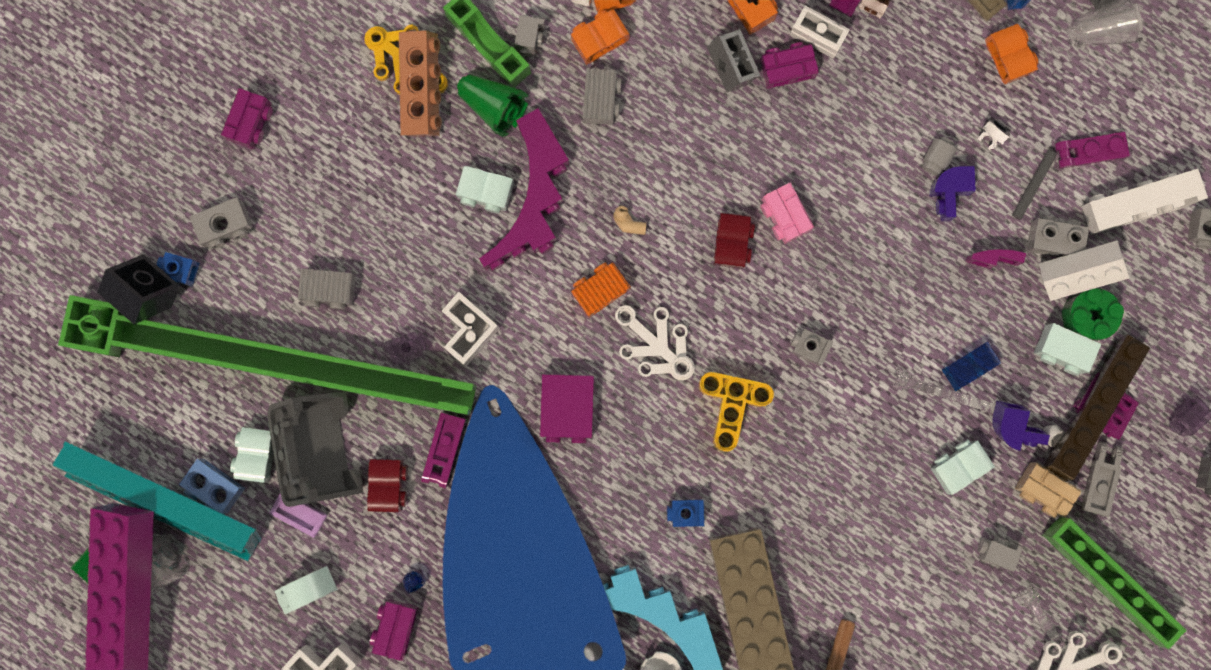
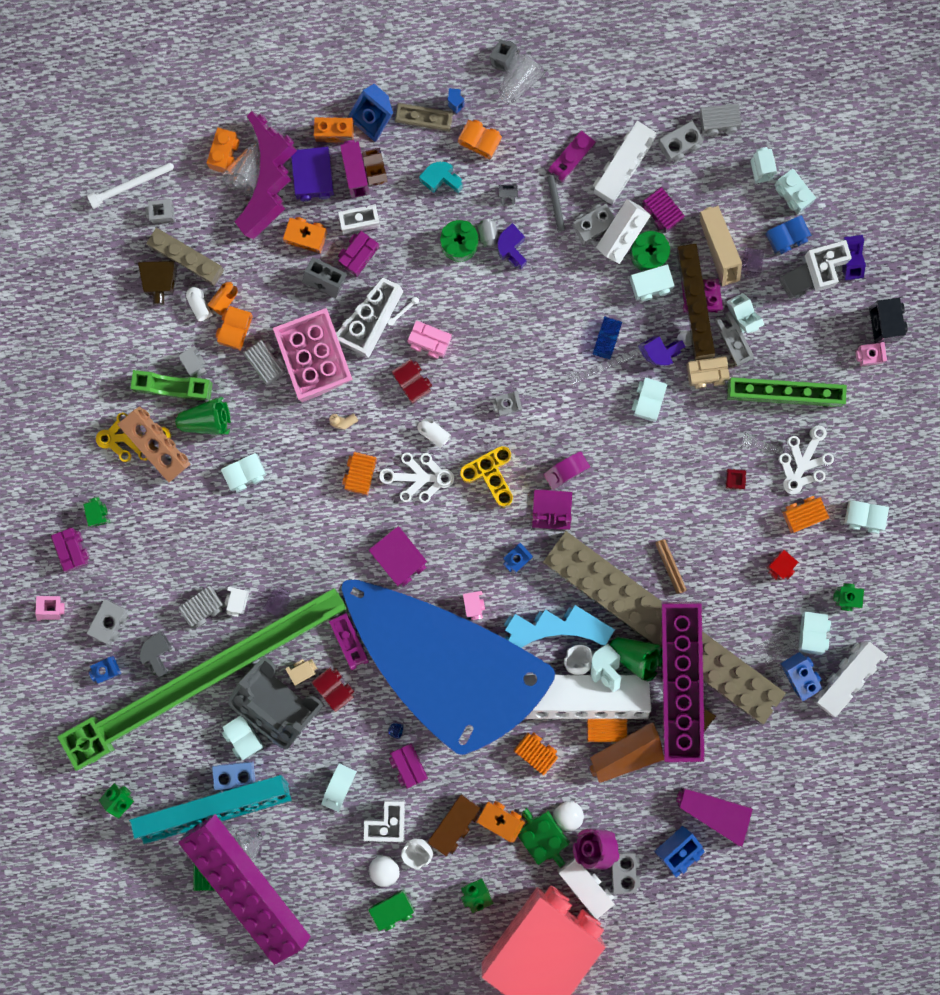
camera: 40 degrees left, 0 degrees up
black brick [97,254,180,325] -> none
lavender tile [269,494,328,538] -> none
white brick [442,292,500,366] -> none
magenta arch [479,108,570,271] -> none
magenta slope [966,249,1026,269] -> none
light grey brick [977,537,1023,572] -> none
none -> bright pink brick [35,596,65,621]
none -> green brick [83,497,111,527]
none -> green brick [99,783,134,819]
none -> dark grey brick [140,632,172,677]
none -> white brick [225,587,249,617]
none -> bright pink slope [273,308,353,402]
none -> tan brick [286,659,318,686]
none -> white wedge [336,278,403,358]
none -> white hinge [387,297,419,326]
none -> white piece [417,418,451,449]
none -> teal brick [419,162,463,193]
none -> green brick [440,220,478,262]
none -> bright pink brick [463,591,485,620]
none -> magenta hinge [532,489,572,530]
none -> magenta brick [543,451,591,490]
none -> magenta brick [642,187,685,233]
none -> tan slope [700,206,742,286]
none -> dark red tile [725,469,747,490]
none -> light aqua brick [726,293,764,333]

